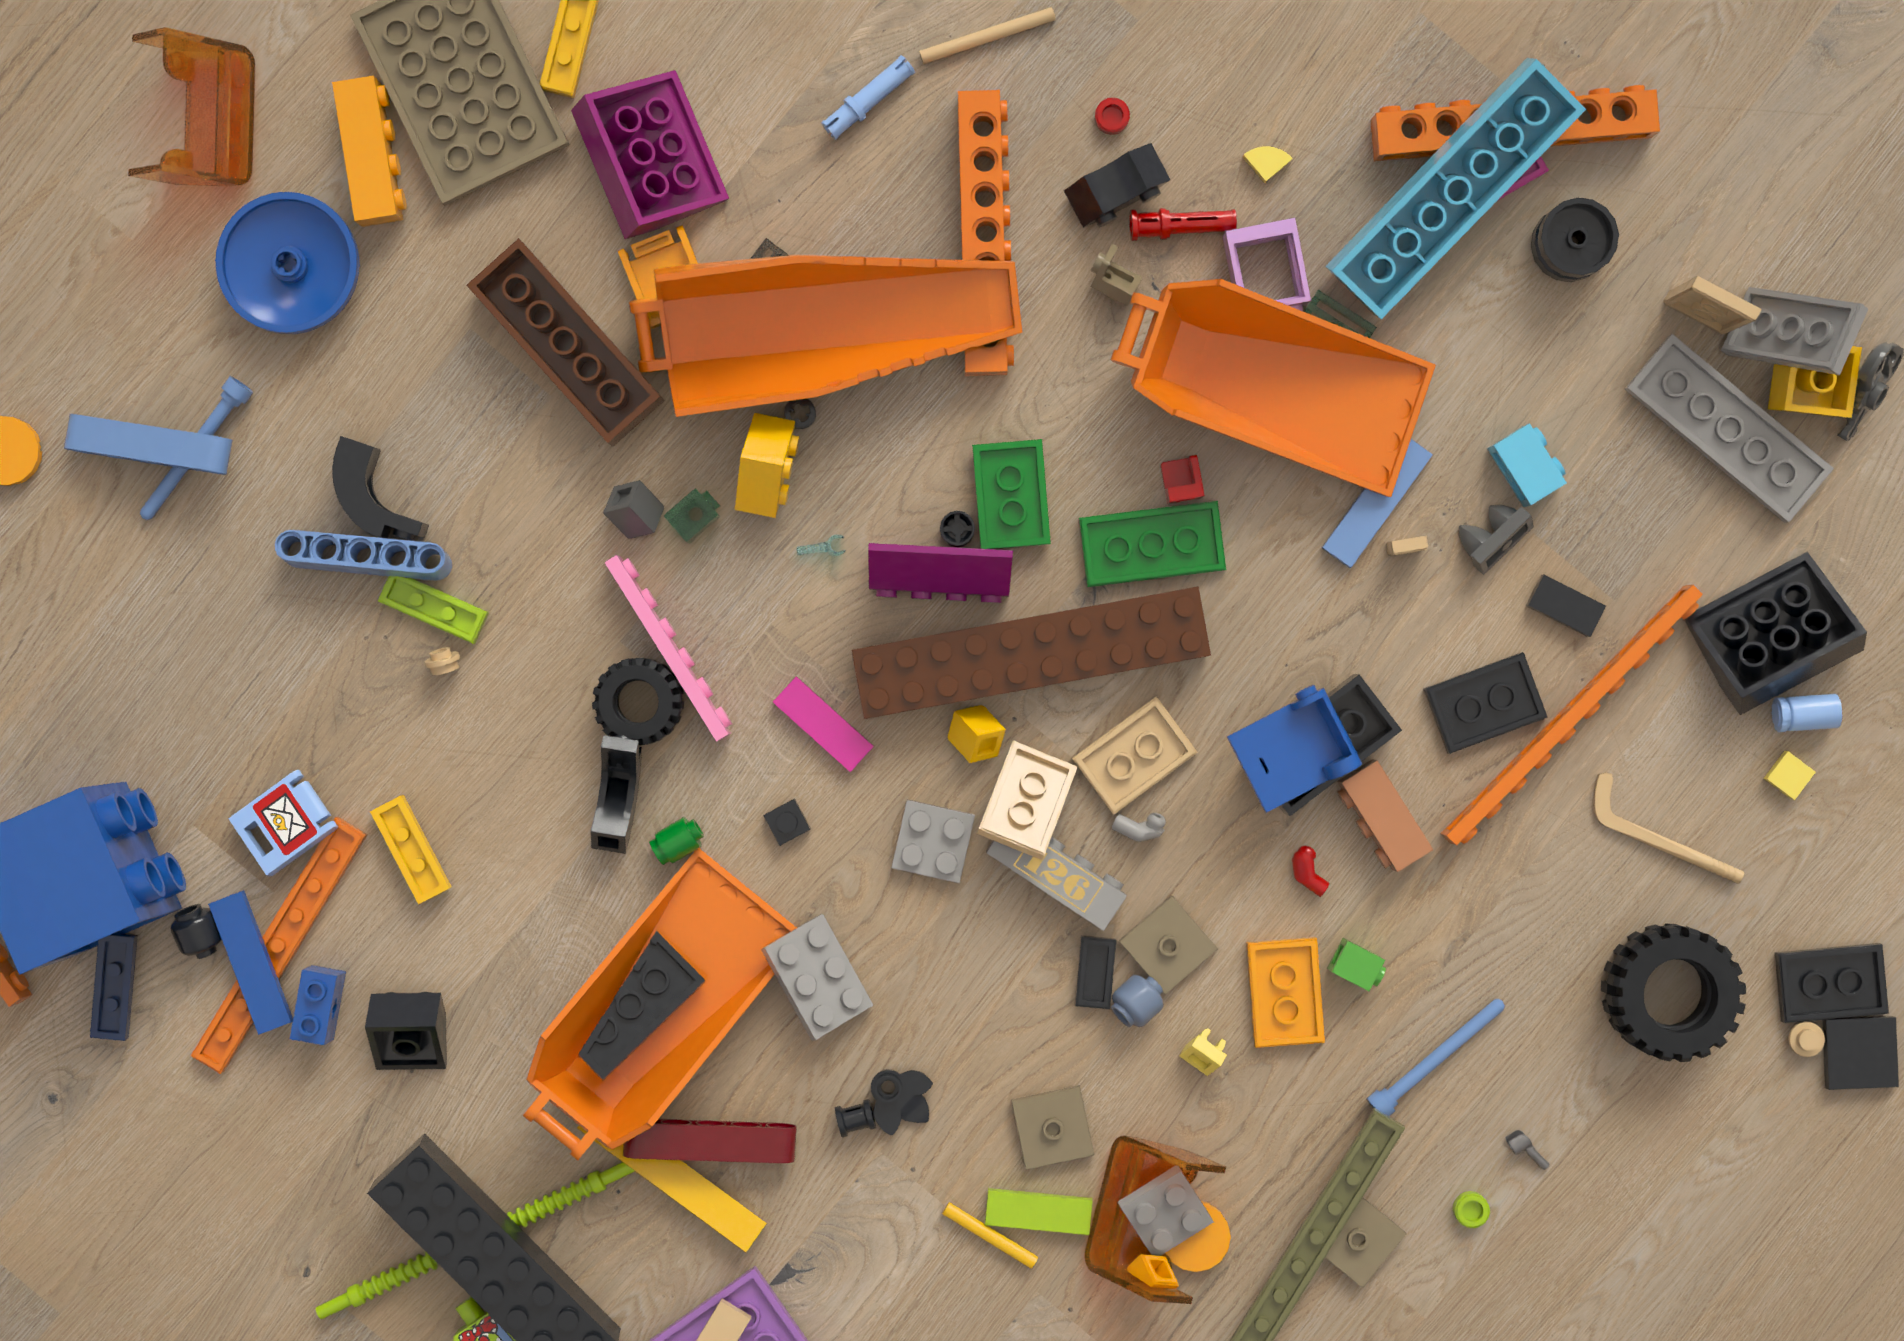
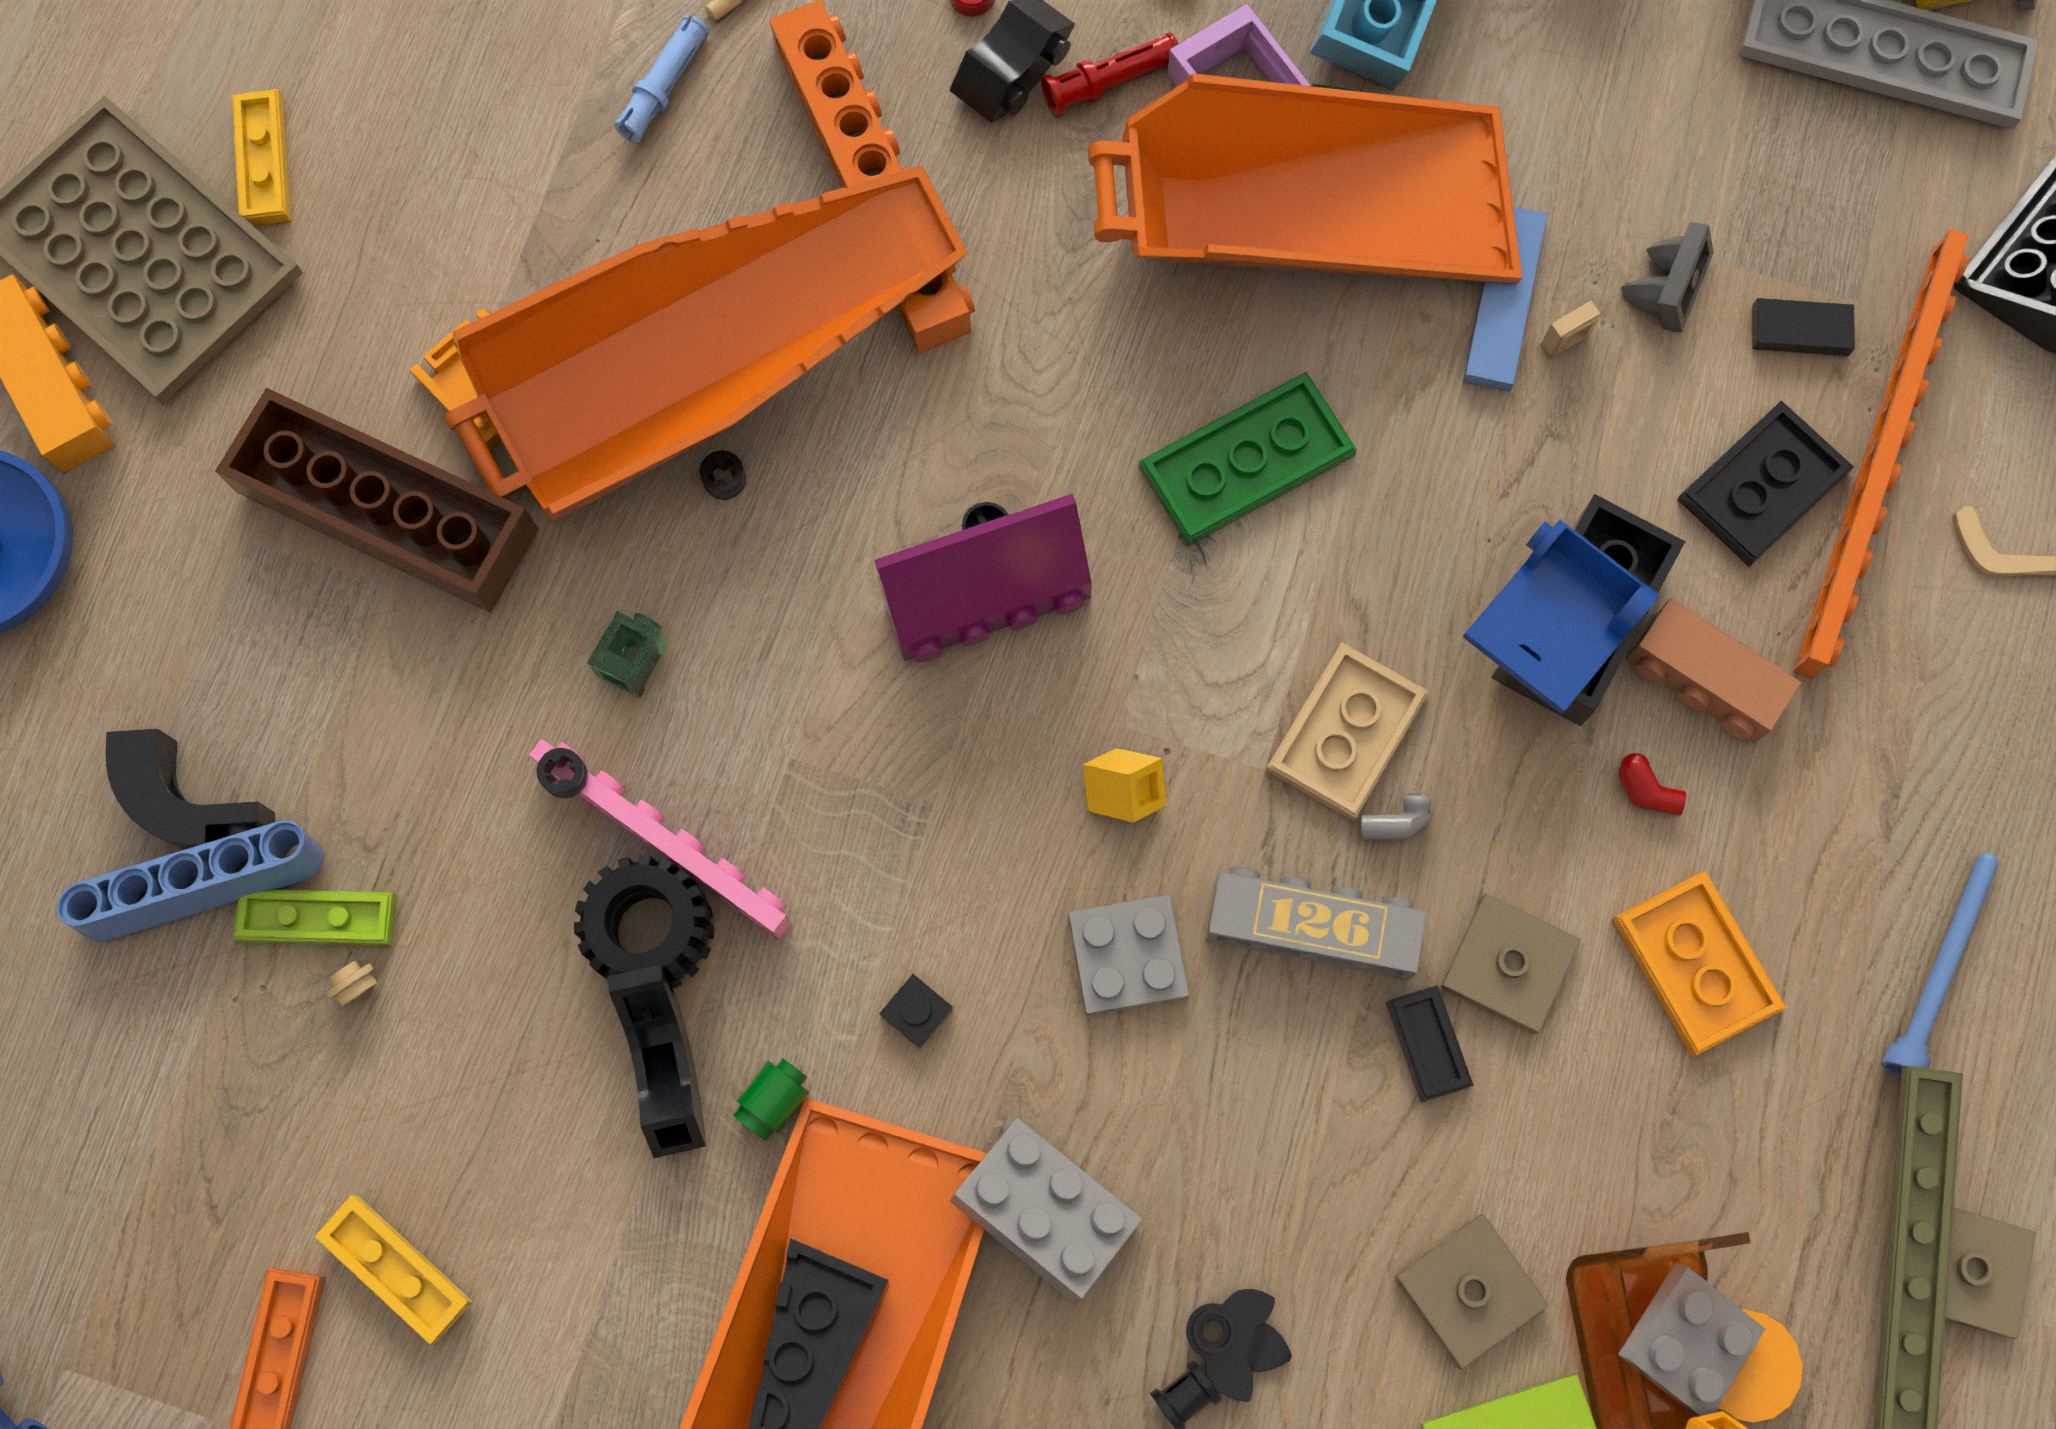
camera: 20 degrees left, 15 degrees down
container [228,770,338,876] -> none
magenta slope [571,70,729,239] -> none
dark grey panel [603,480,664,539] -> none
yellow brick [735,413,800,518] -> none
dark pink tile [773,676,874,772] -> none
clear light blue hand [797,534,846,556] -> none
reddish brown brick [852,586,1211,719] -> none
green plate [972,439,1051,549] -> none
tile [976,740,1077,860] -> none
dark tan bracket [1091,244,1142,306] -> none
sand blue head [1111,975,1164,1027] -> none
red panel [1160,455,1205,504] -> none
light yellow tile [1179,1028,1227,1076] -> none
bright green brick [1327,938,1386,991] -> none
medium azure brick [1487,423,1567,507] -> none
none -> black bush [536,748,588,799]

